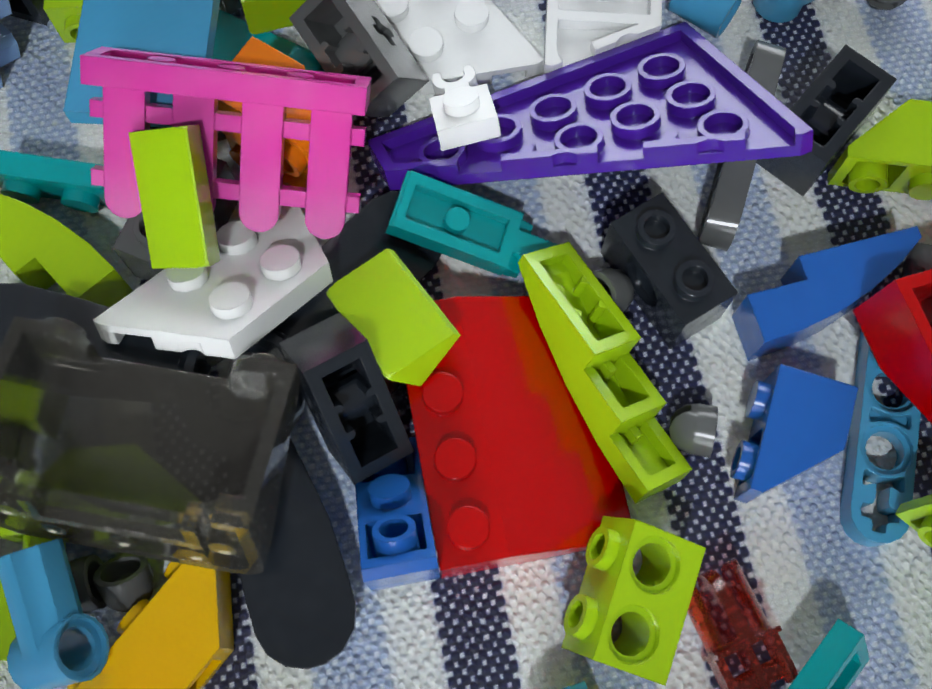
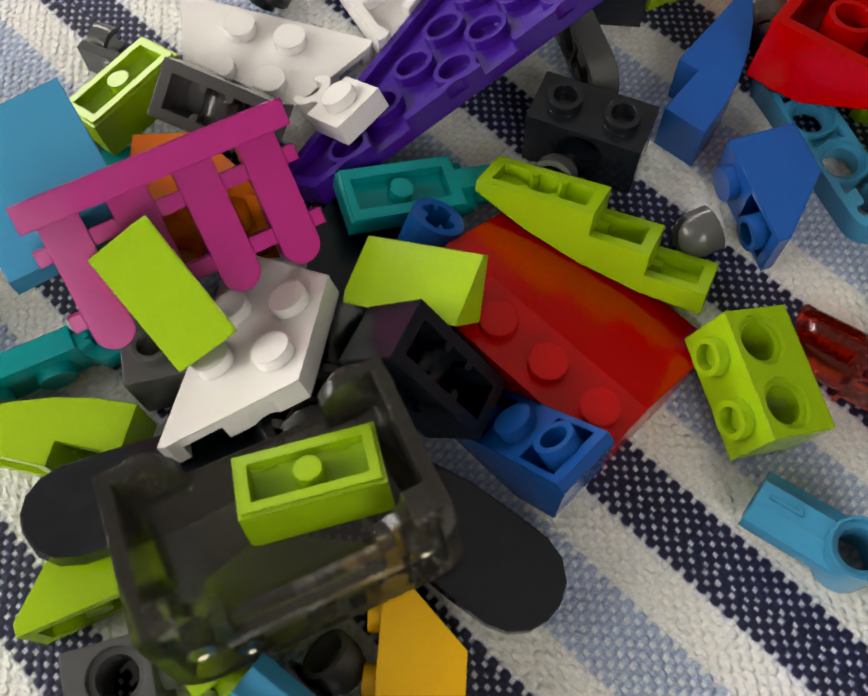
camera: 30 degrees left, 5 degrees down
none -> lime slope [231,421,395,546]
none -> blue gear [396,198,464,247]

